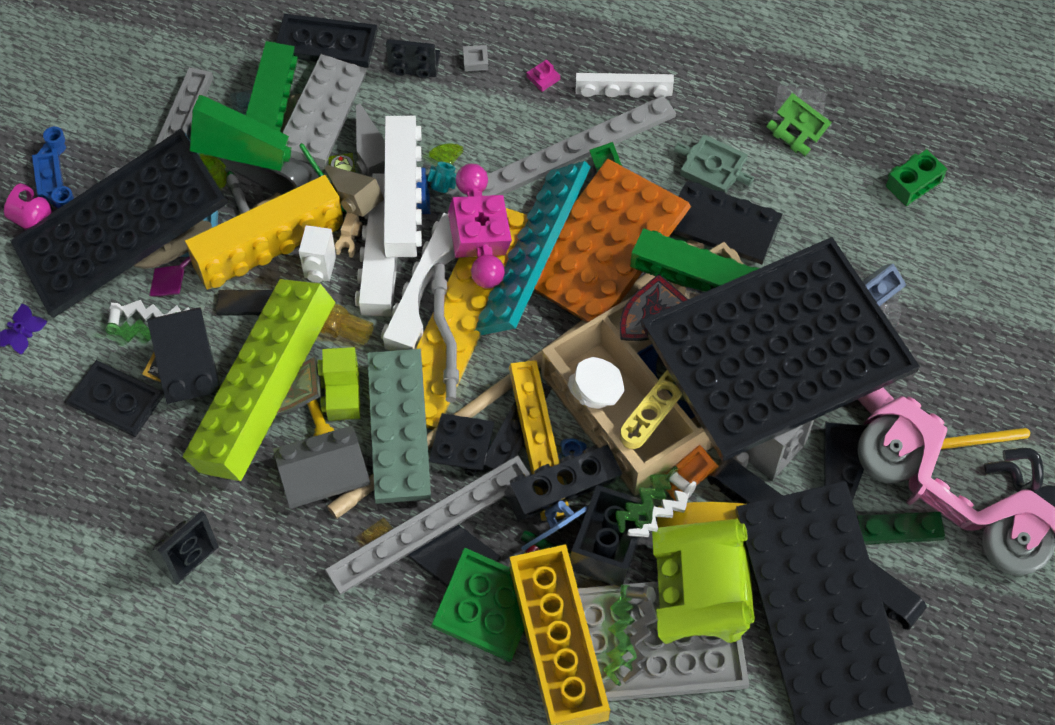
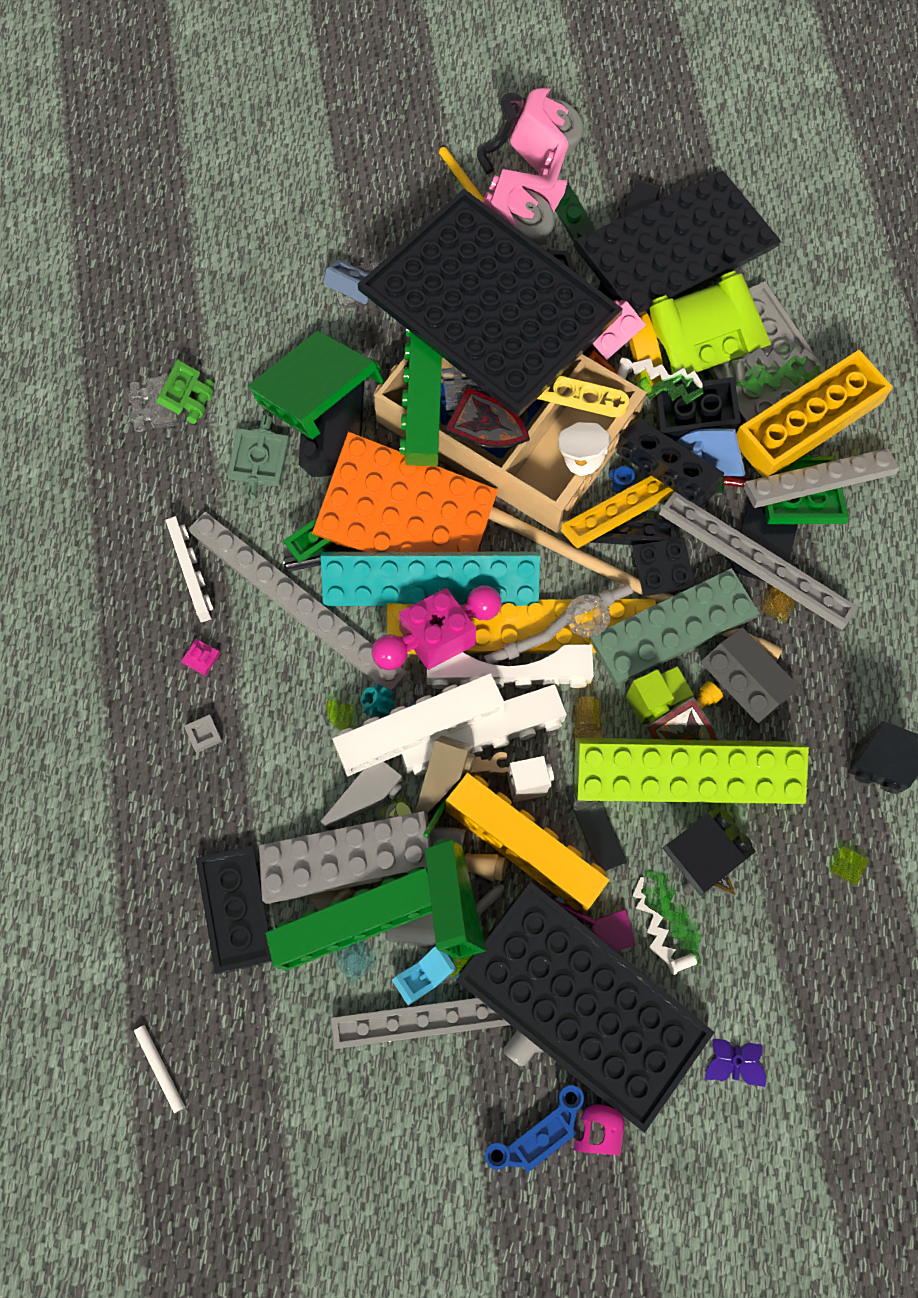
camera: 115 degrees left, 10 degrees up
black tile [66,360,164,437] -> none
black bracket [386,39,441,78] -> none
green brick [886,149,947,206] -> none
none -> green panel [248,331,384,440]
none -> clear gear [566,594,610,638]
none -> bright pink bracket [593,300,646,360]
none -> light grey plate [744,448,900,508]
none -> clear neon green tile [829,846,869,886]

